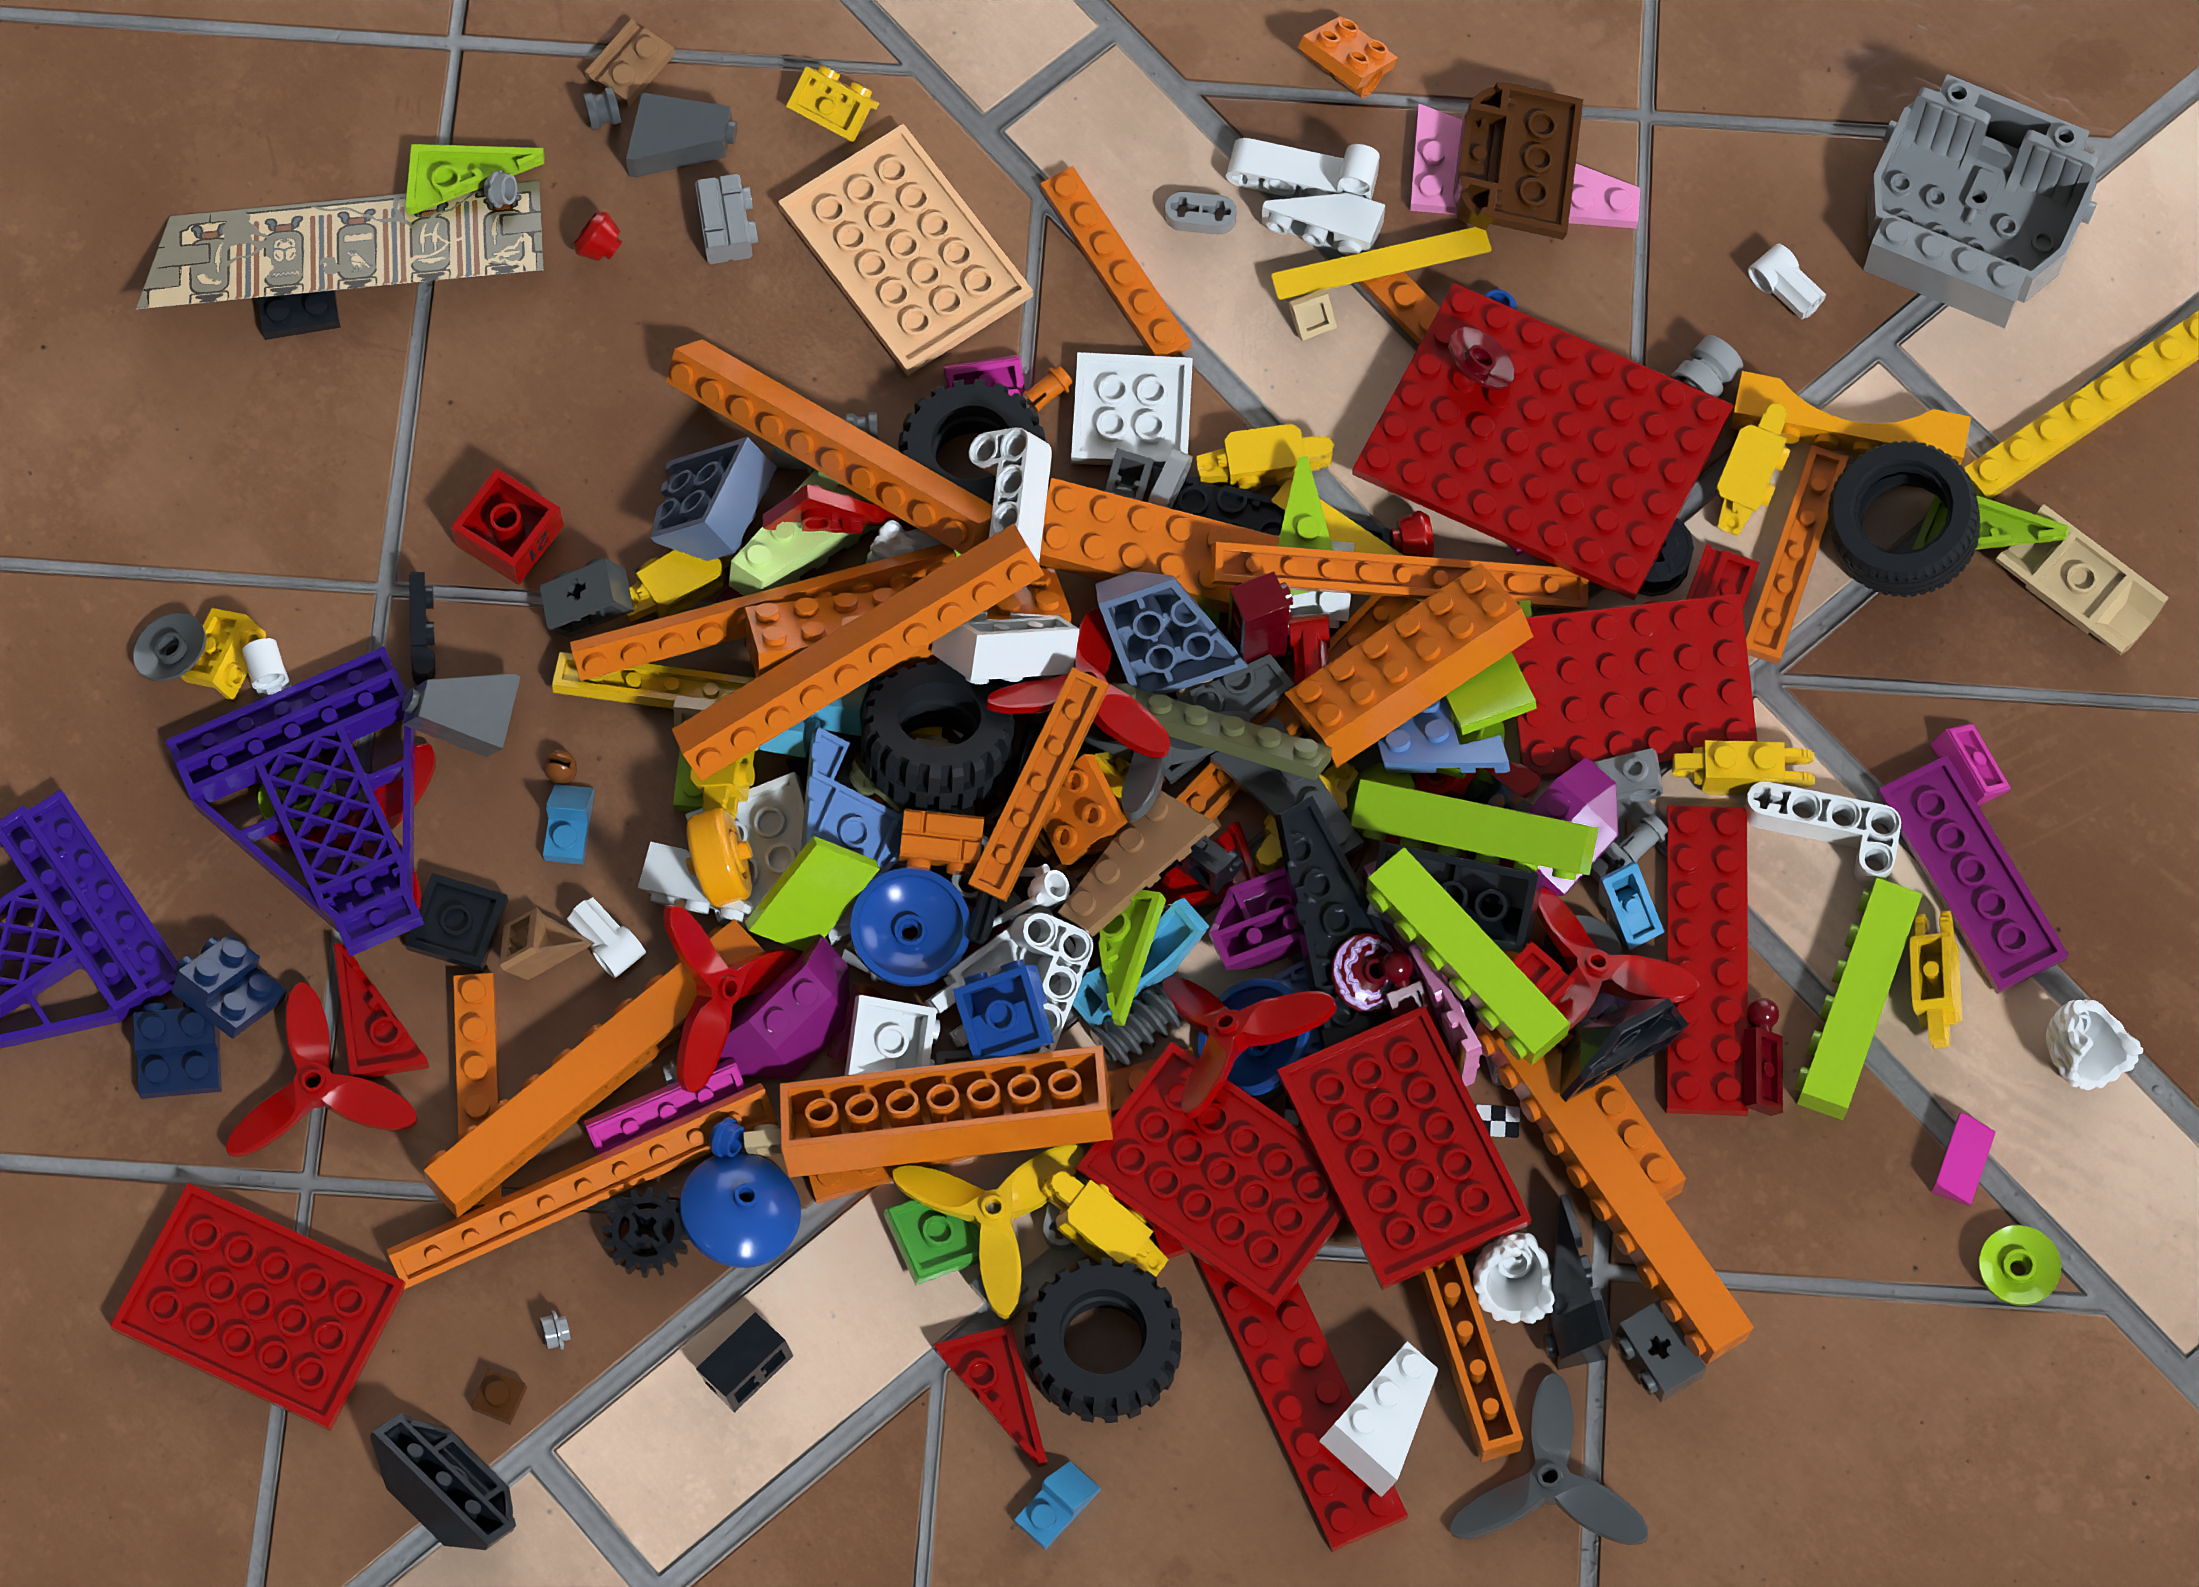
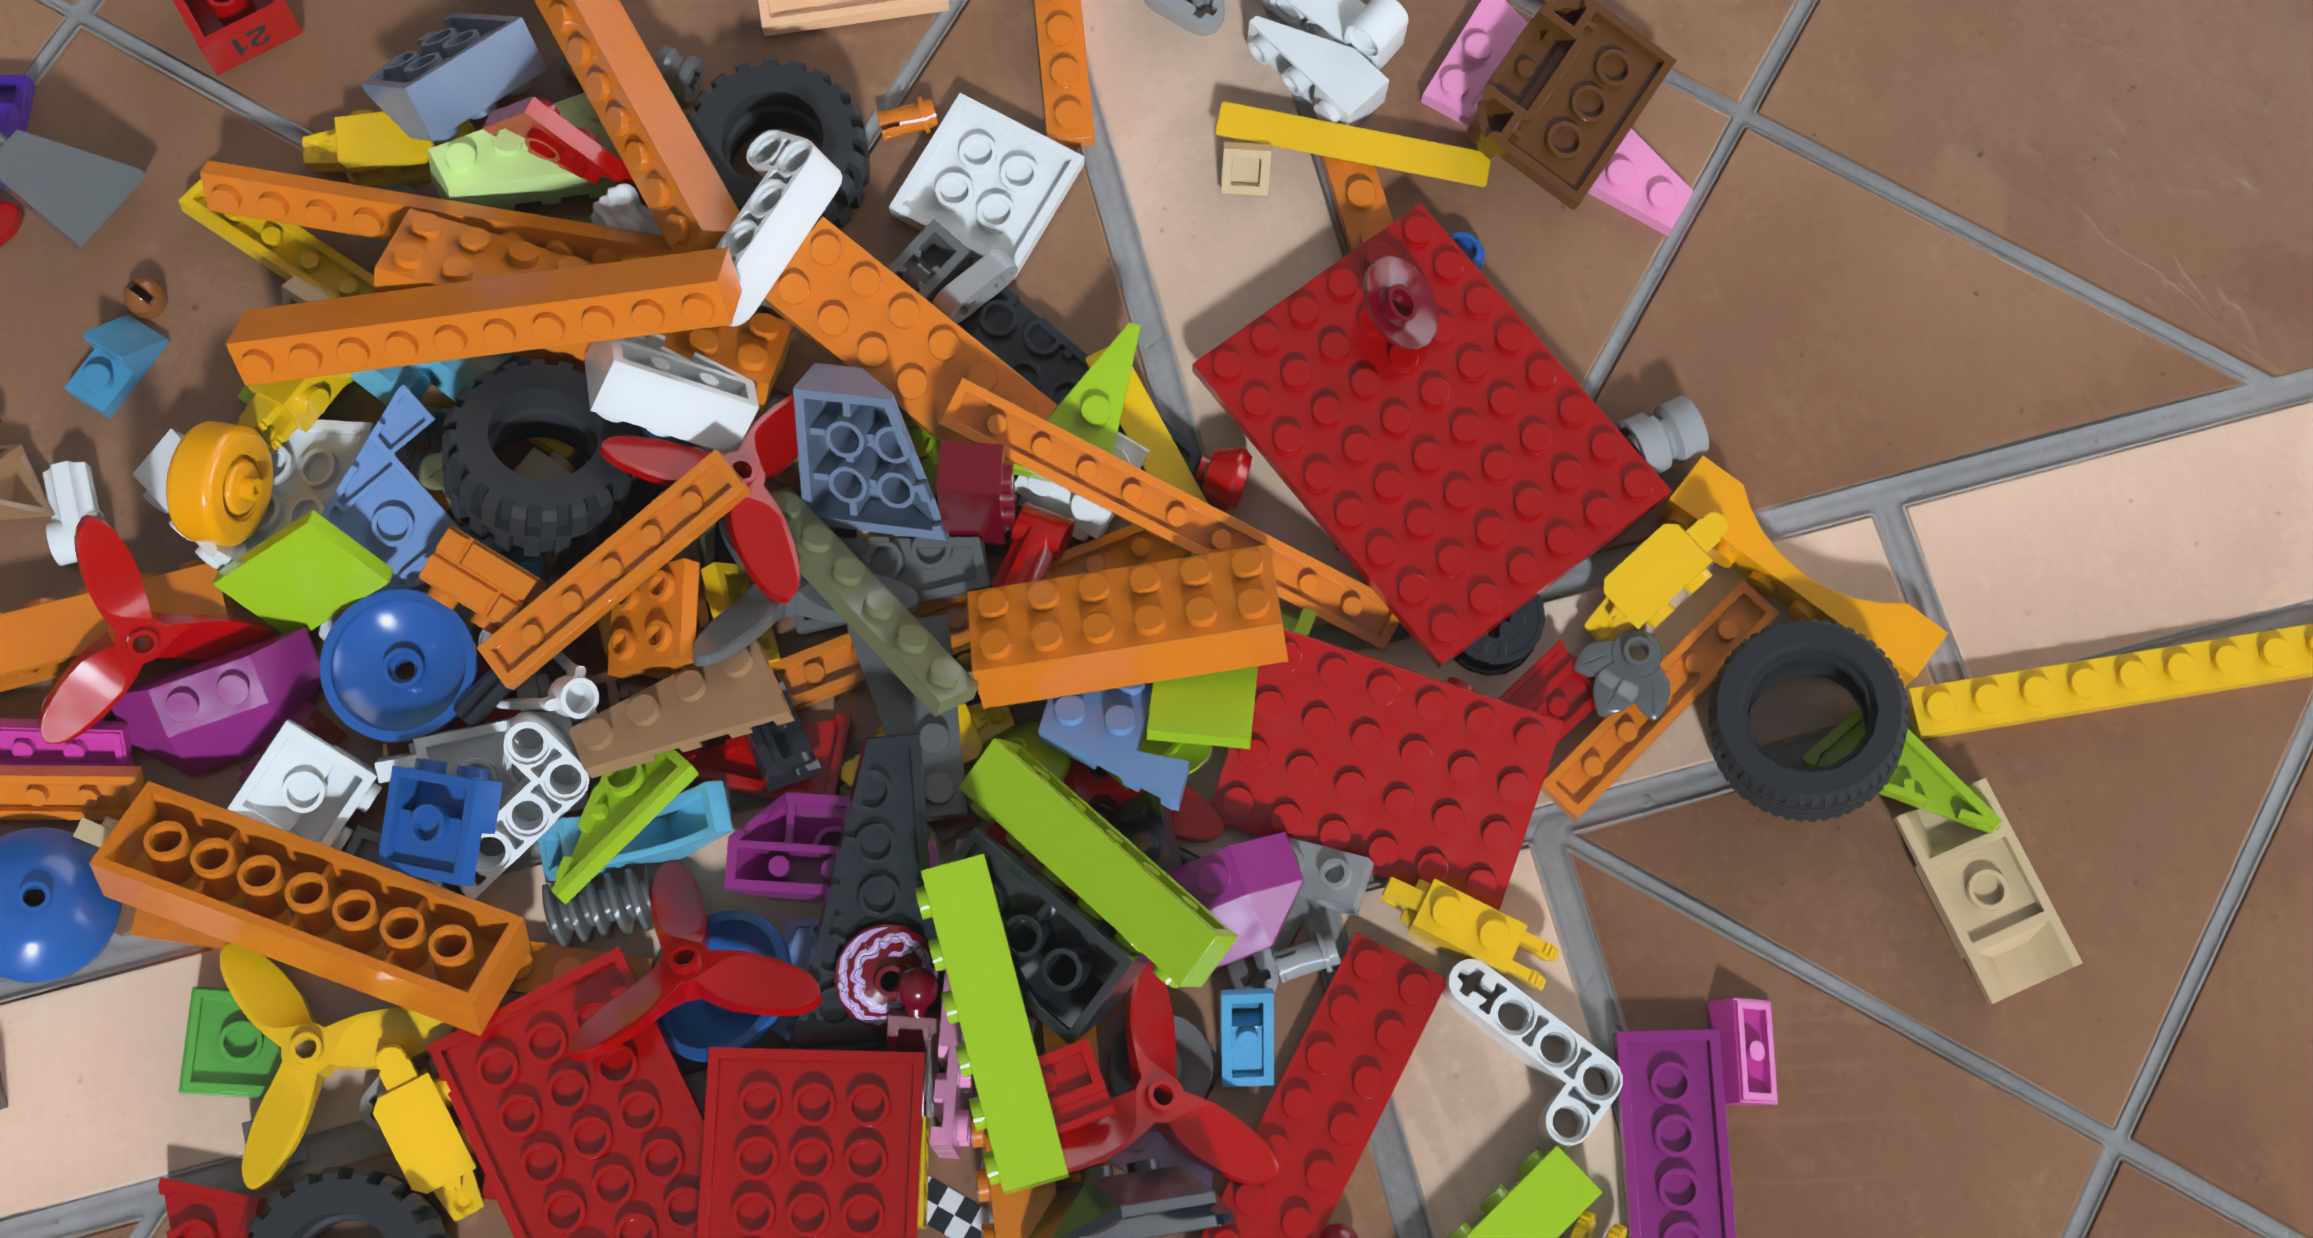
camera: 20 degrees right, 5 degrees up
black hinge [409,572,436,685] -> none
dark grey brick [540,558,634,638] -> none
blue plate [709,1117,745,1157] -> none
dark pink slope [943,355,1025,396] -> none
yellow hinge [1197,424,1334,492] -> none
white piece [1748,244,1826,320] -> none
light grey piece [1863,74,2098,328] -> none
none -> dark grey plate [1573,629,1670,721]

